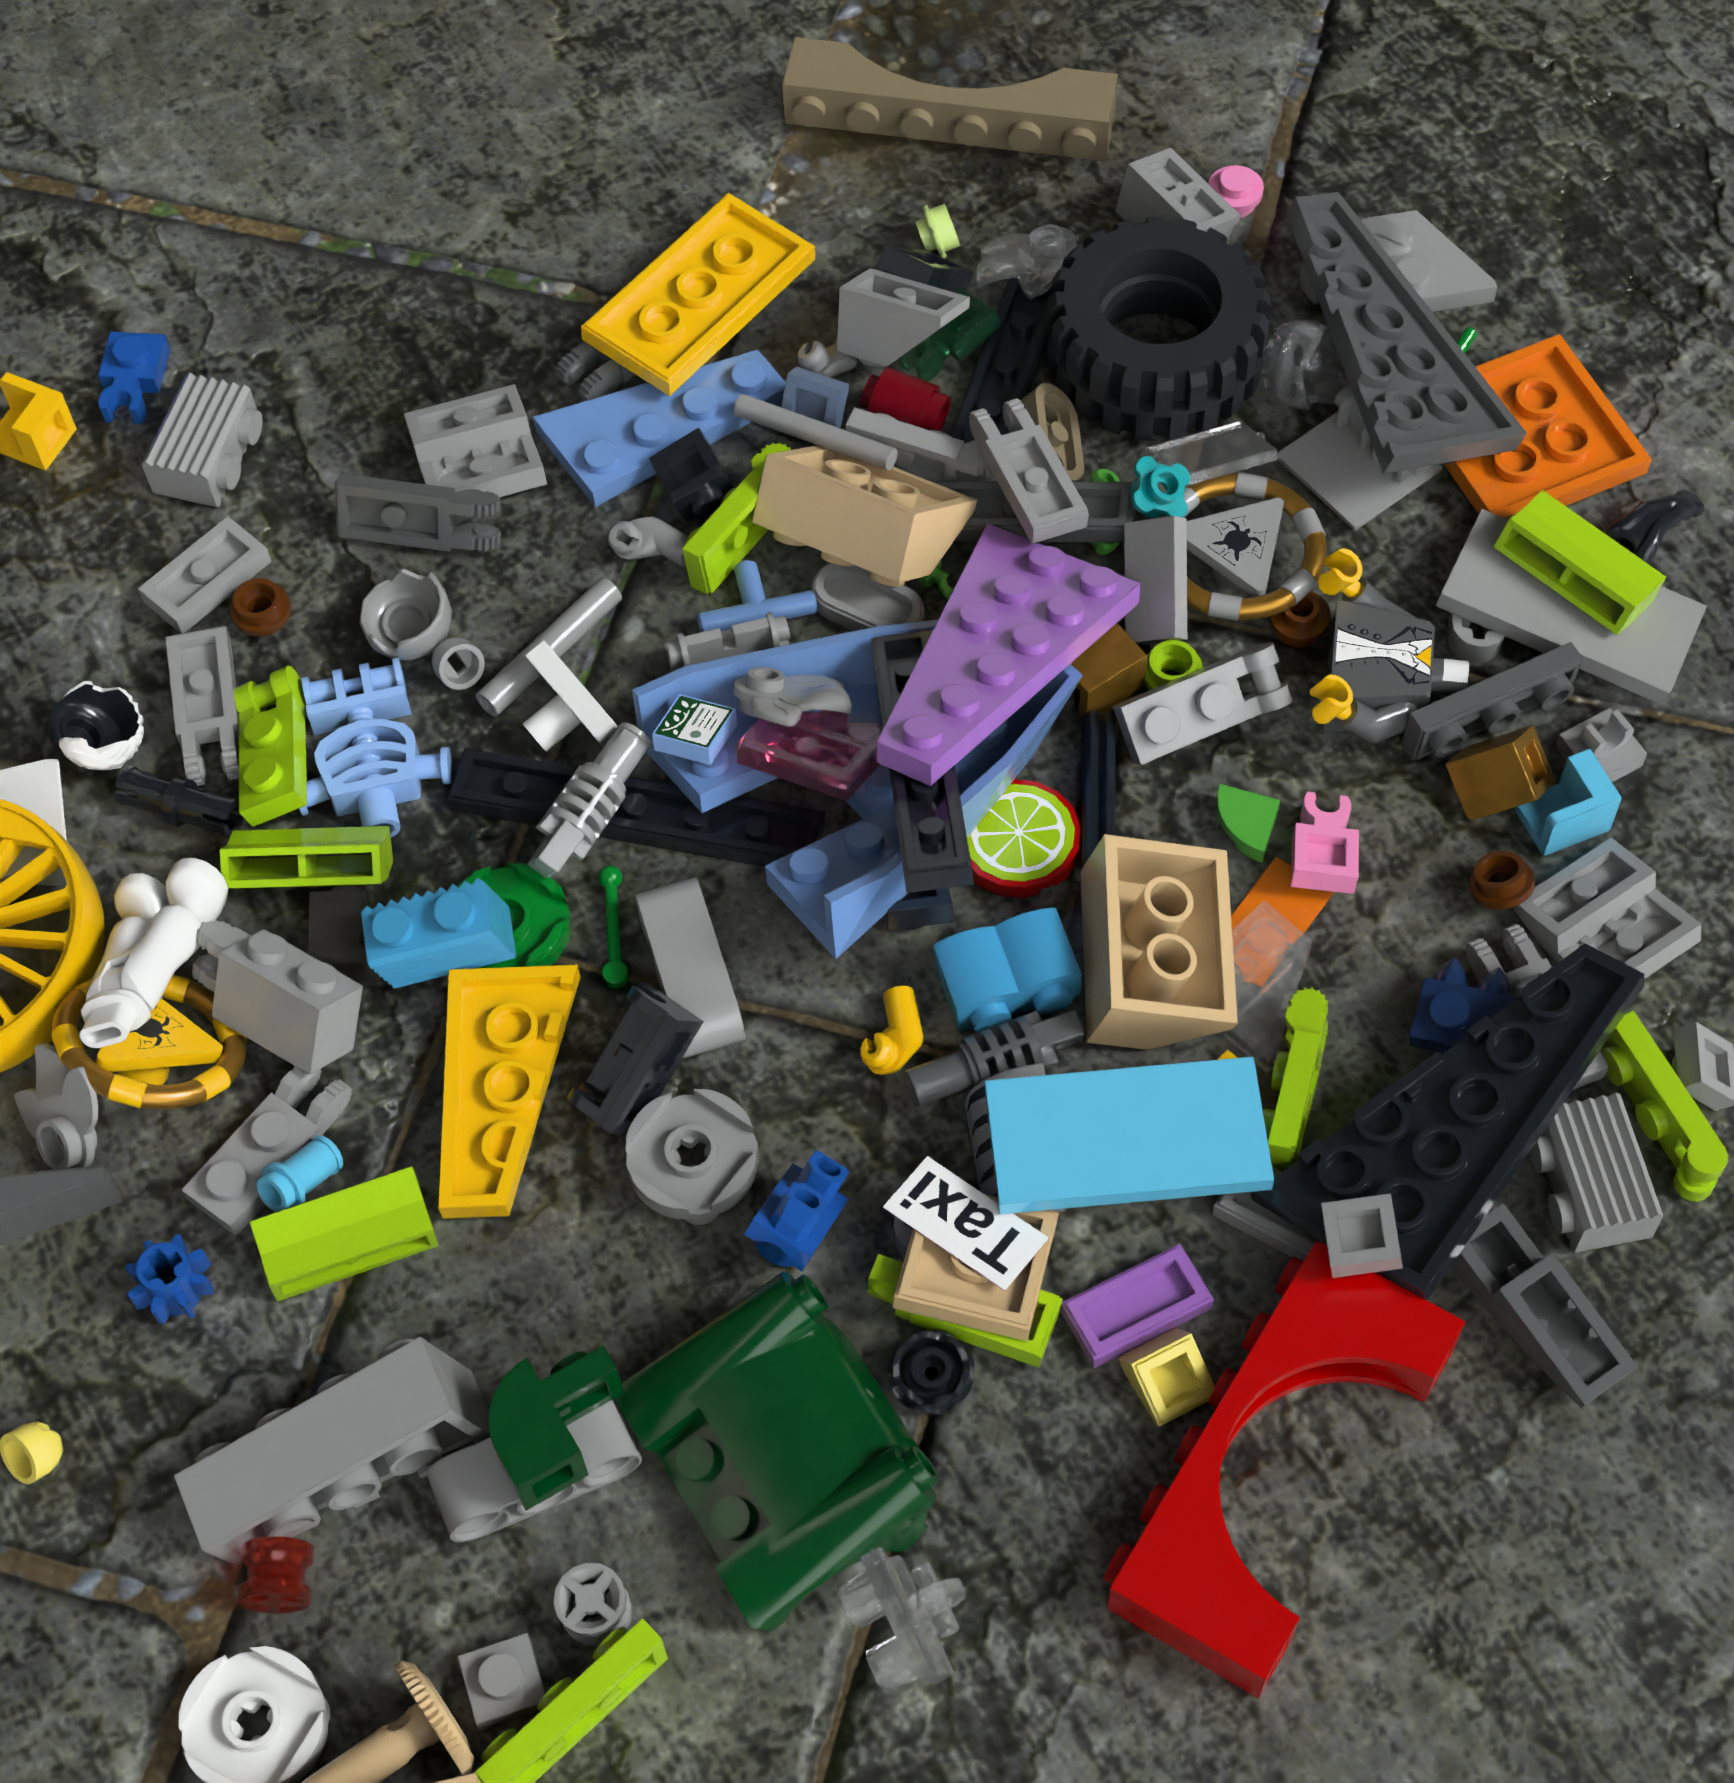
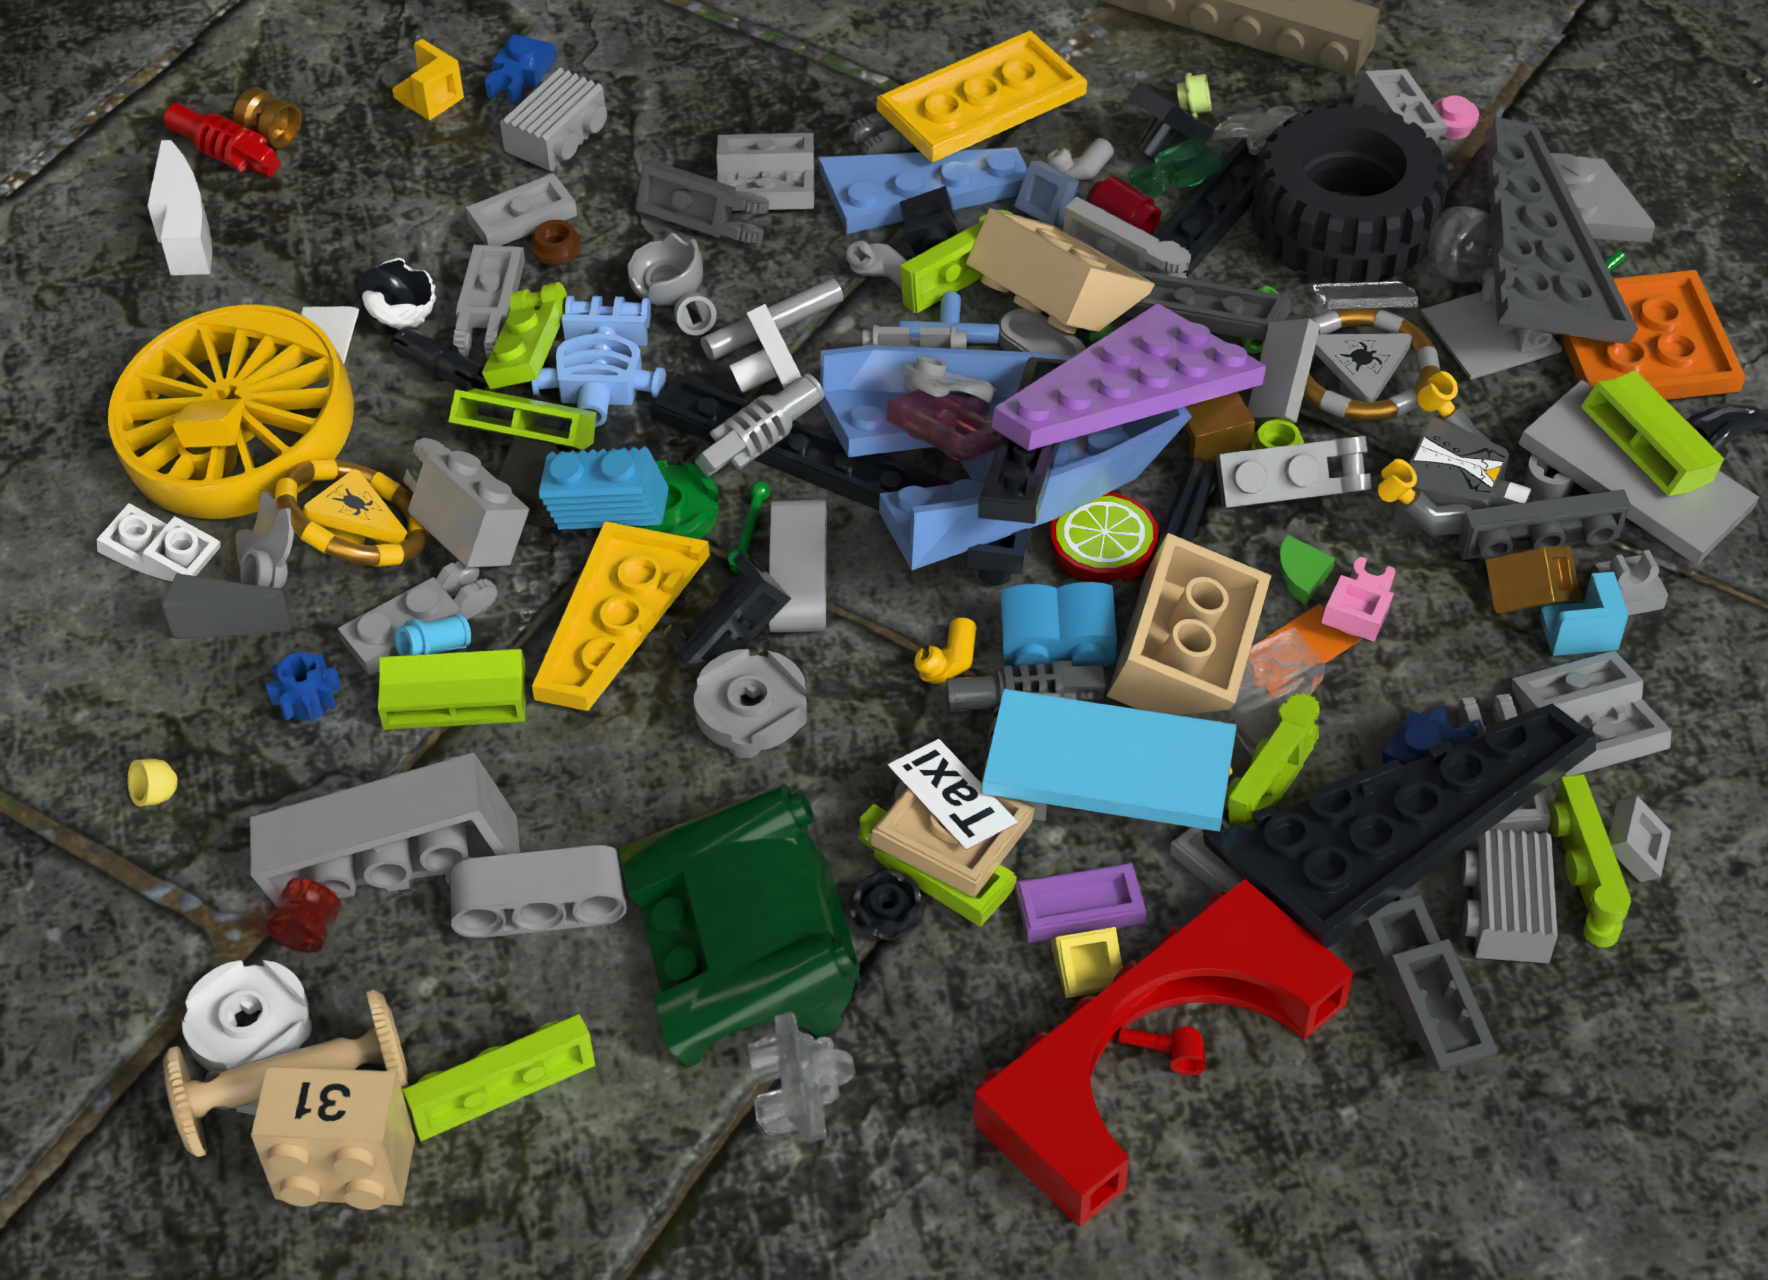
camera: 15 degrees right, 10 degrees down
white piece [80,858,228,1048] -> none
light grey plate [458,1633,546,1732] -> none
dark green brick [488,1346,624,1511] -> none
light grey wheel [553,1563,633,1647] -> none
tile [652,694,737,765] -> none
light grey bar [734,394,898,471] -> none
blue hips [744,1151,849,1271] -> none
light grey slope [837,268,970,367] -> none
light grey hinge [969,398,1089,544] -> none
dark tan plate [1021,383,1084,482] -> none
teal plate [1130,456,1190,518] -> none
reddish brown plate [1269,591,1331,647] -> none
light grey plate [1321,1193,1403,1278] -> none
reddish brown plate [1469,851,1535,910] -> none
none -> red hand [1119,1026,1205,1075]

